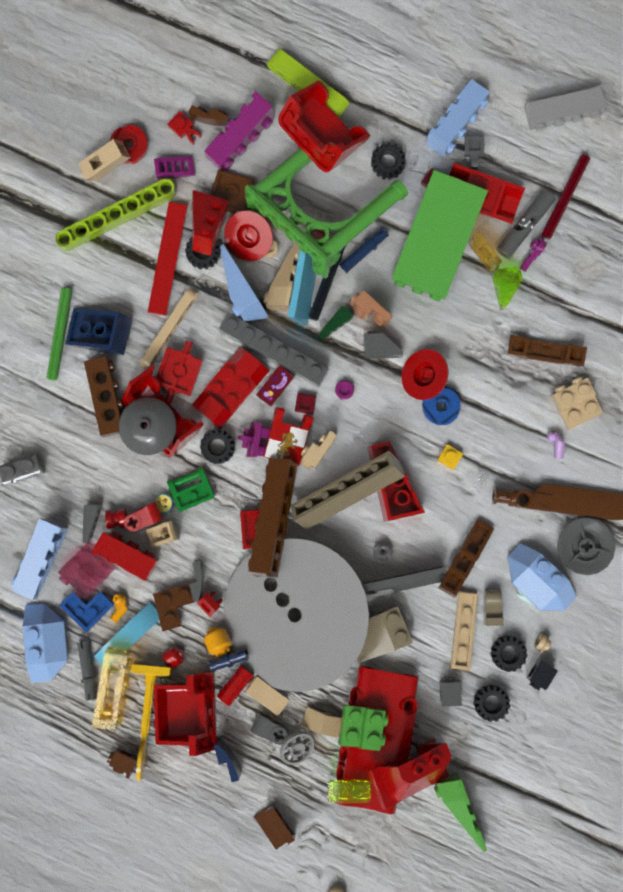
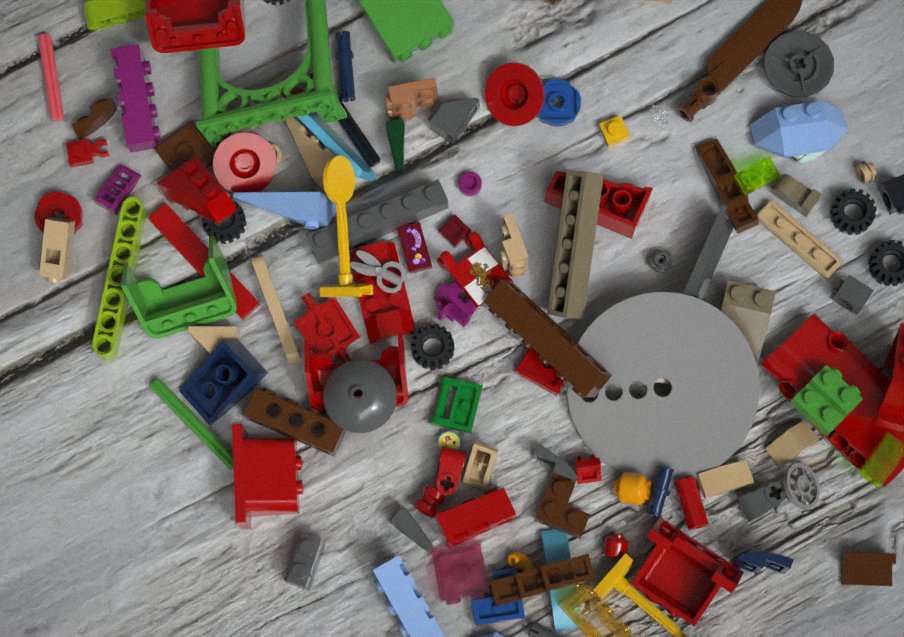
camera: 50 degrees left, 10 degrees down
lavender arm [547,431,565,459] -> none
none -> coral axle [38,33,64,122]
none -> bright green windscreen [121,235,237,338]
none -> tan slope [188,326,240,355]
none -> red windscreen [232,423,303,530]
none -> yellow piece [319,155,373,297]
none -> light grey piece [350,250,407,293]
none -> reddish brown slope [489,554,595,607]
none -> clear neon green slope [734,156,781,196]

